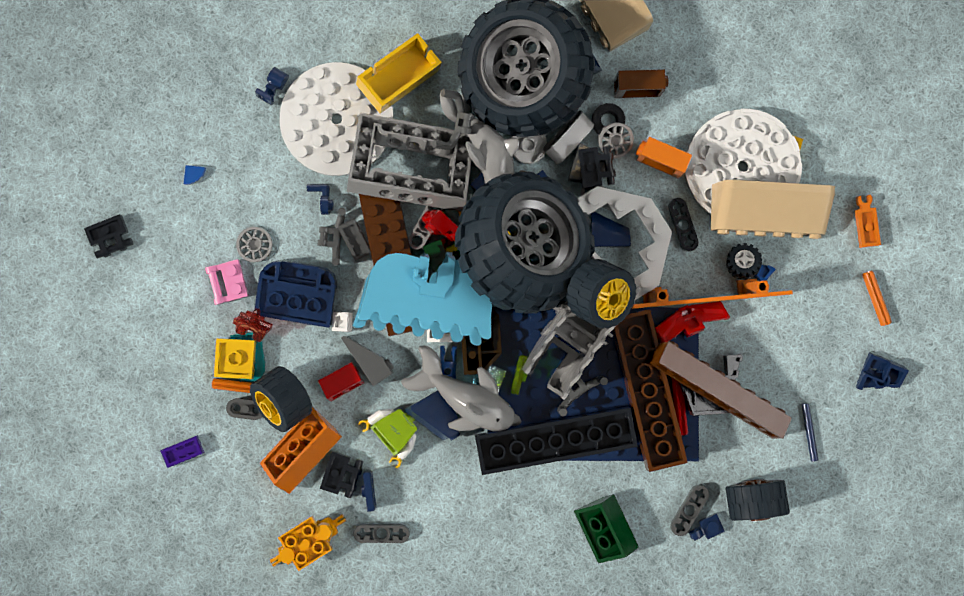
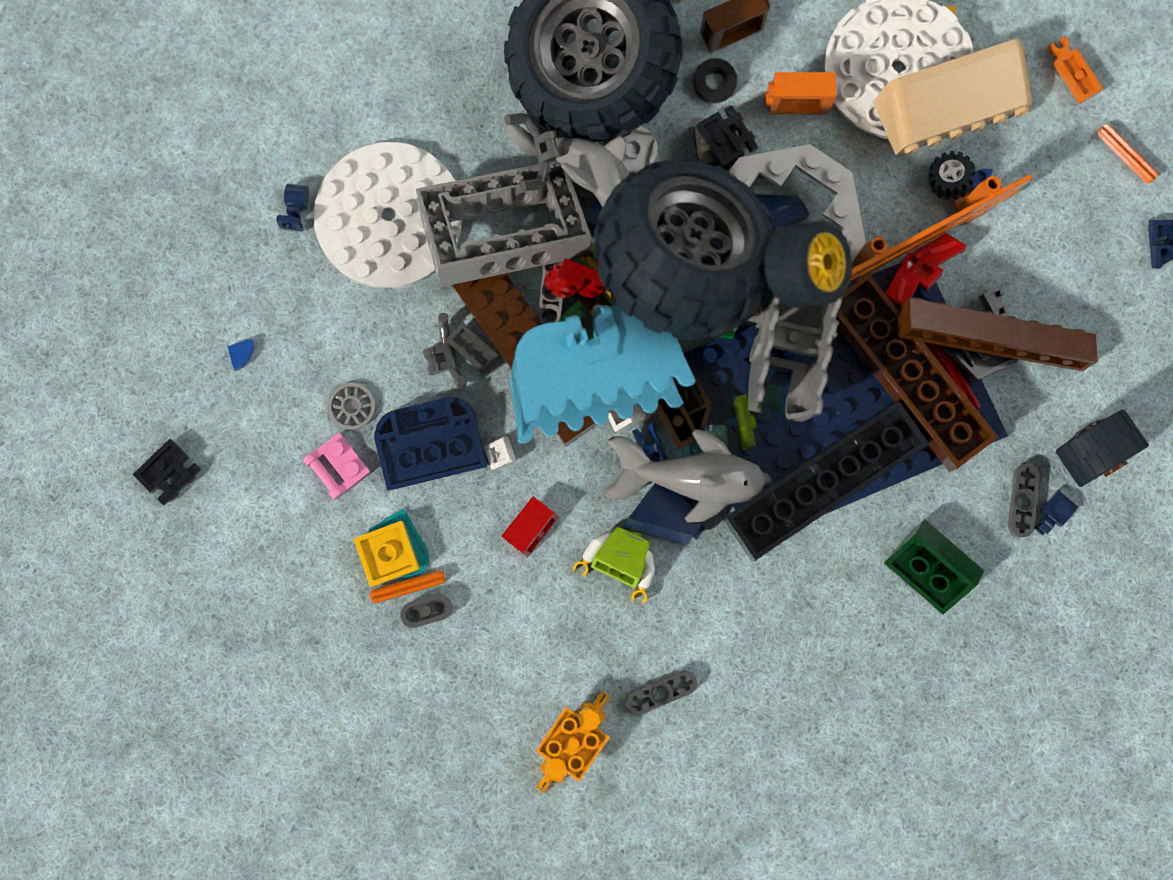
camera: 20 degrees left, 5 degrees down
dark purple plate [160,435,205,468] -> none
clear red hips [233,308,273,342] -> none
black wheel [250,366,312,432] -> none
orange slope [260,407,342,494] -> none
dark blue plate [307,184,334,215] -> none
black plate [320,451,364,498] -> none
dark grey slope [341,336,394,386] -> none
yellow piece [356,33,442,114] -> none
dark blue plate [361,470,377,512] -> none
light grey beam [543,110,594,164] -> none
dark grey piece [557,376,608,416] -> none
light grey wheel [598,122,634,158] -> none
black beam [668,198,699,252] -> none
dark blue bar [801,403,819,462] -> none

